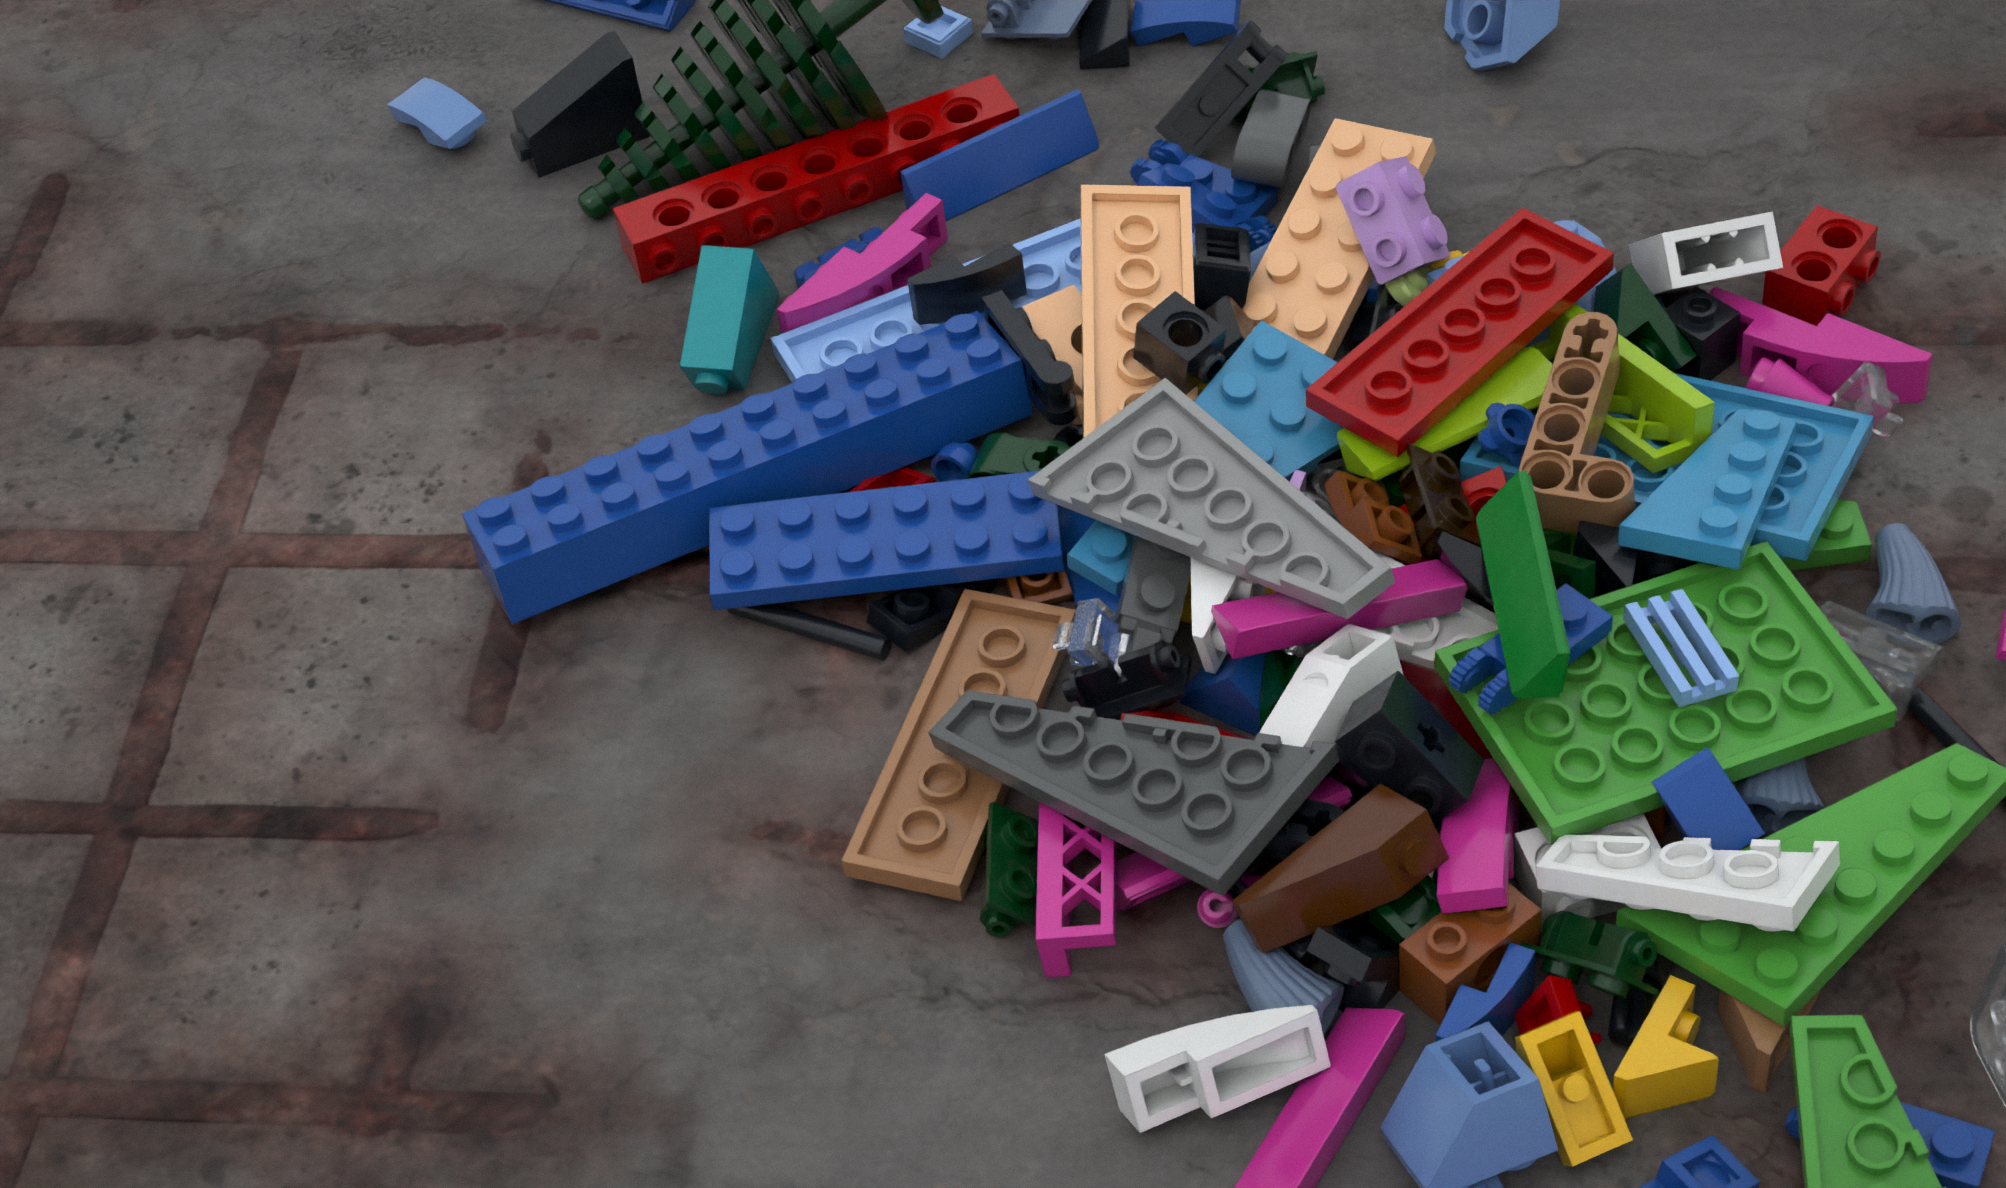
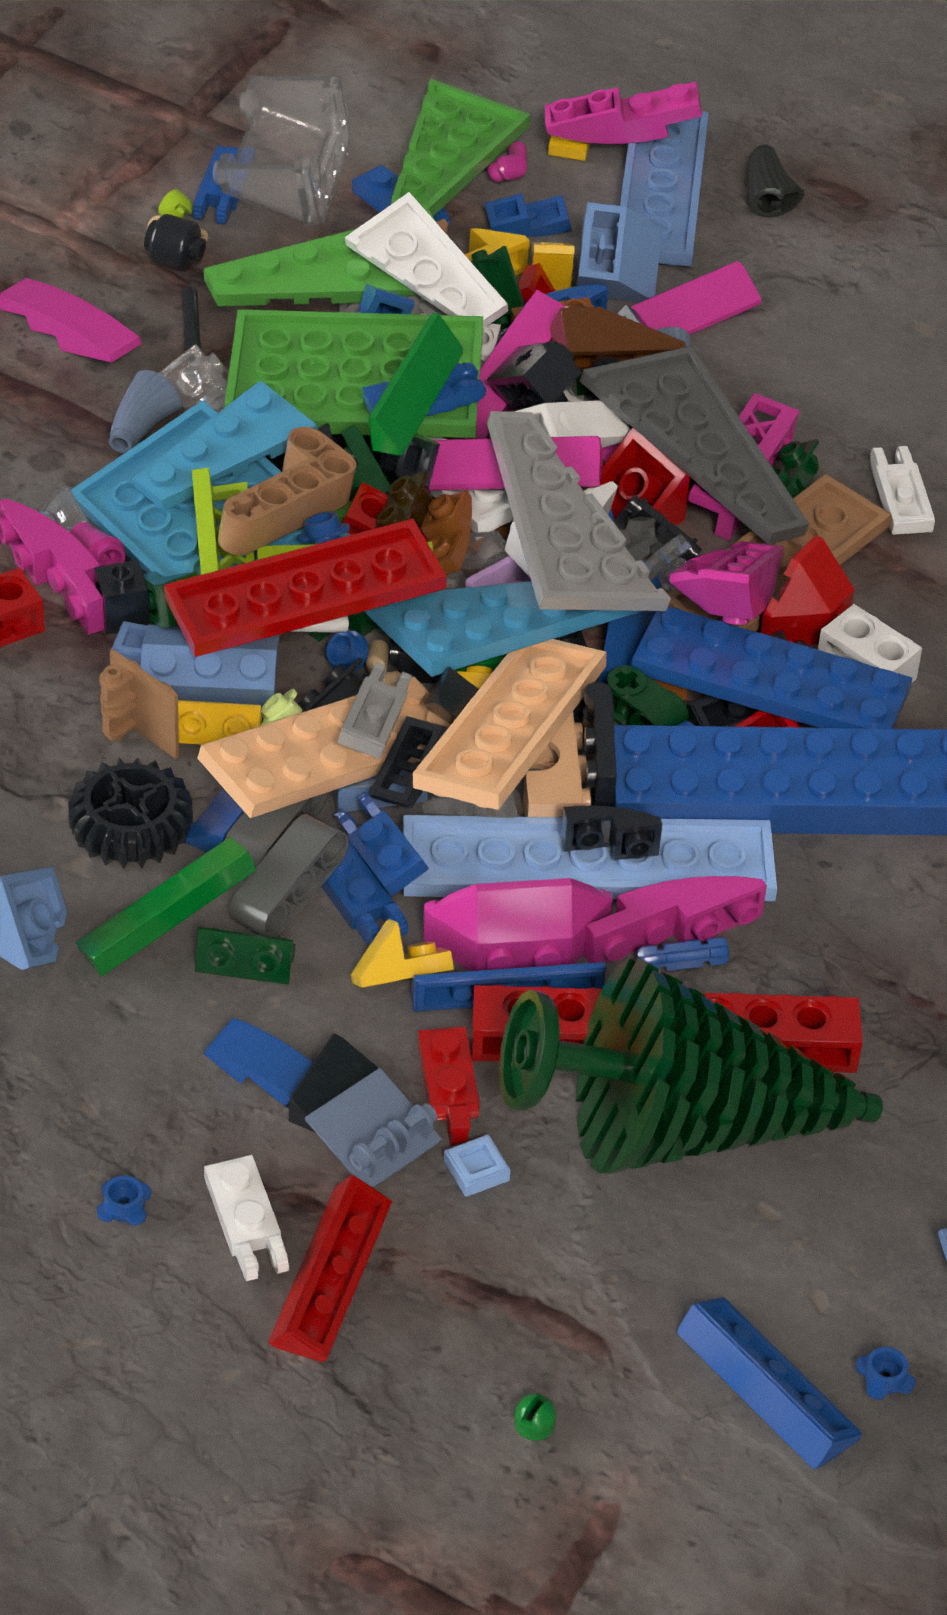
camera: 165 degrees left, 0 degrees up
black slope [510,30,650,178] -> none
teal slope [680,245,779,395] -> none
white slope [1104,1005,1331,1133] -> none
black brick [1133,291,1227,395] -> none
black plate [1154,20,1288,157] -> none
lavender bracket [1336,156,1451,284] -> none
light blue tile [1623,589,1739,707] -> none
white slope [1629,211,1783,295] -> none
none -> black gear [68,757,193,869]
none -> green slope [75,837,257,977]
none -> medium nougat hinge [99,649,179,759]
none -> light grey hinge [337,662,412,759]
none -> yellow slope [350,919,454,988]
none -> red hinge [417,1026,480,1146]
none -> dark pink wedge [423,878,613,971]
none -> dark pink wedge [669,541,784,625]
none -> red slope [761,535,855,645]
none -> white brick [818,604,922,682]
none -> blue plate [856,1347,915,1400]
none -> white hinge [870,446,935,535]

